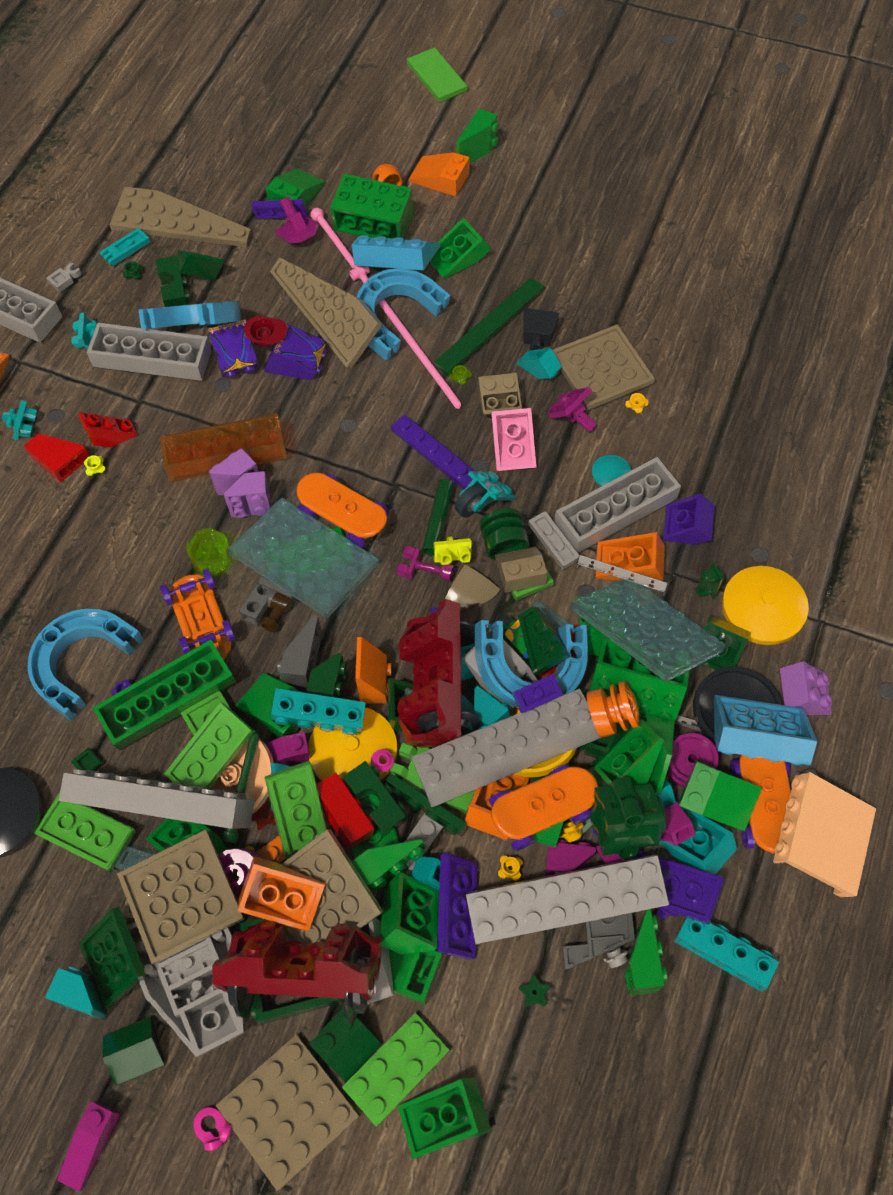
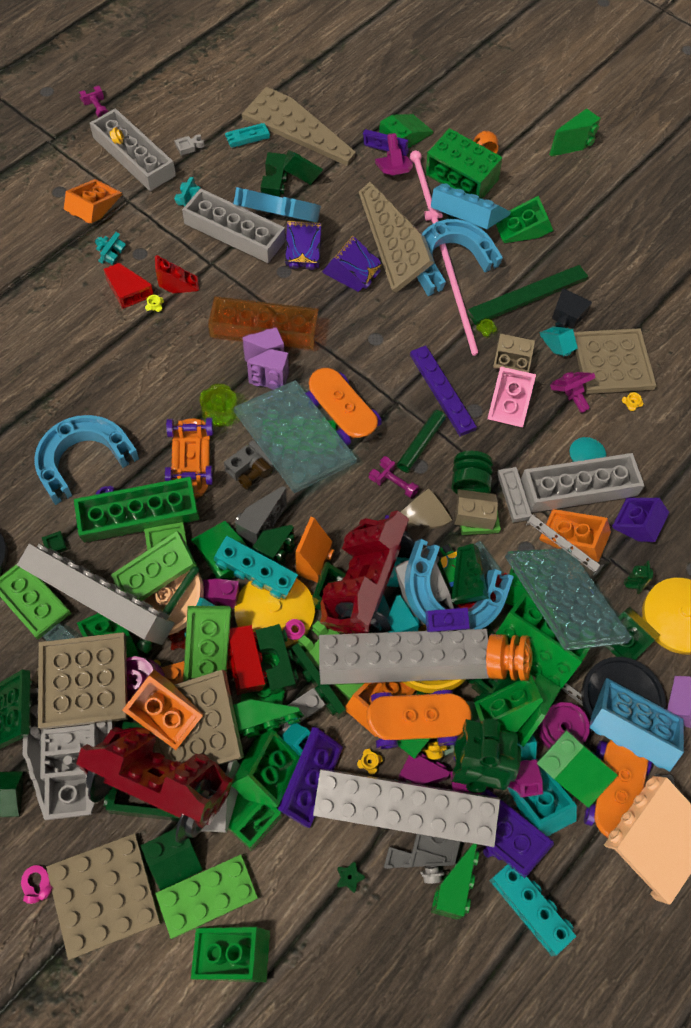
camera: 15 degrees right, 0 degrees up
dark green plate [123,261,143,279] -> none
dark red piece [244,316,288,347] -> none
bright green tile [407,47,467,103] -> none
orange slope [409,152,470,196] -> none
neon yellow hips [434,537,472,565] -> none
teal plate [455,471,517,517] -> none

